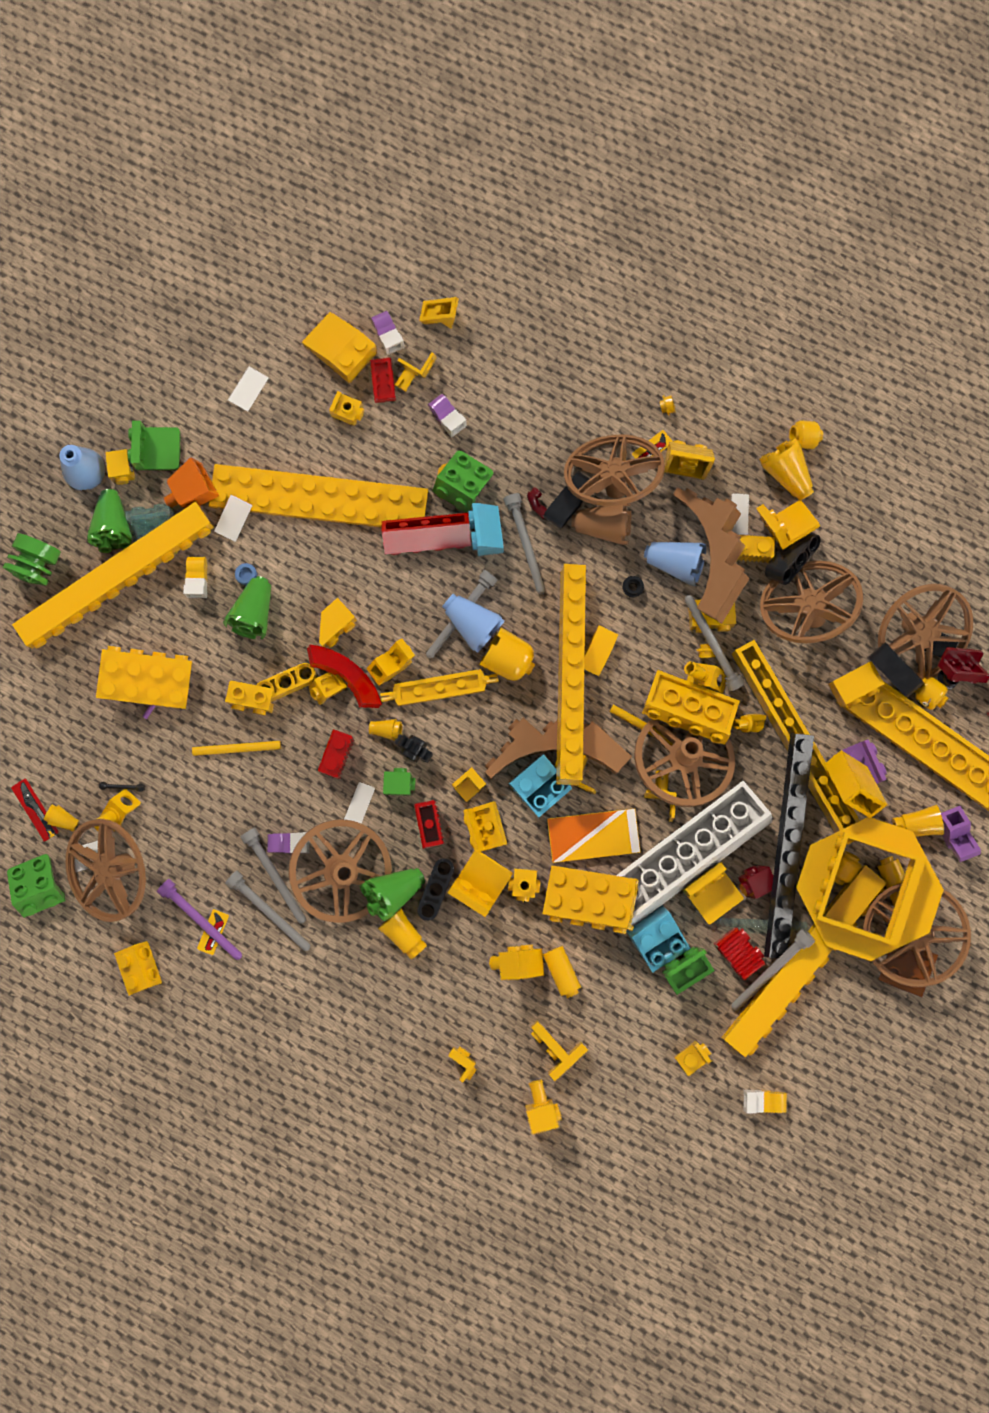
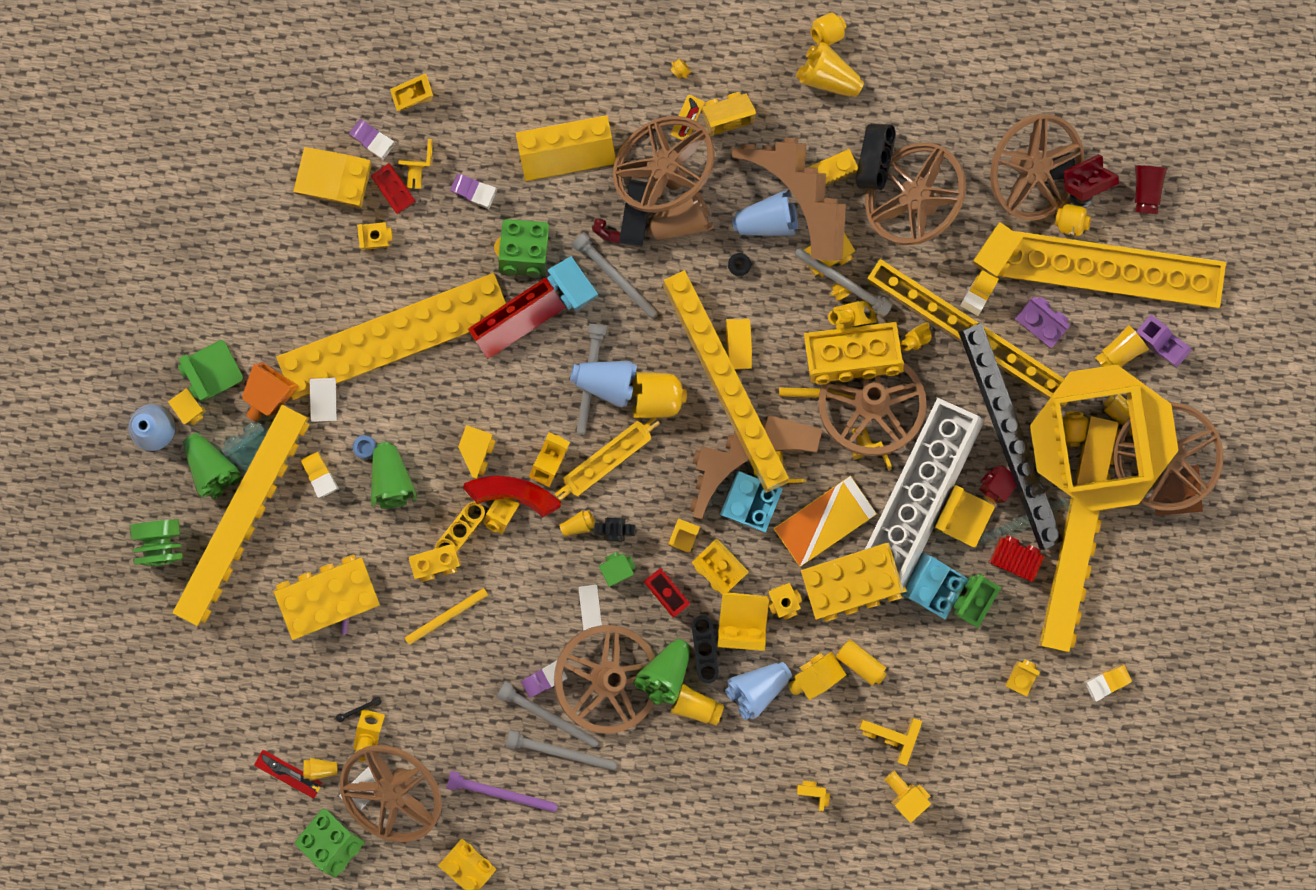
camera: 30 degrees left, 5 degrees up
yellow sticker [197,909,229,955] -> none
white sticker [228,367,269,411] -> none
red brick [317,729,355,779] -> none
white sticker [731,494,749,535] -> none
light grey piece [731,928,816,1011] -> none
yellow bracket [756,500,820,549] -> none
yellow brick [825,750,888,819] -> none
black beam [868,642,924,698] -> none
none -> yellow slope [515,115,616,182]
none -> light blue cone [725,662,792,720]
none -> leg [960,269,999,316]

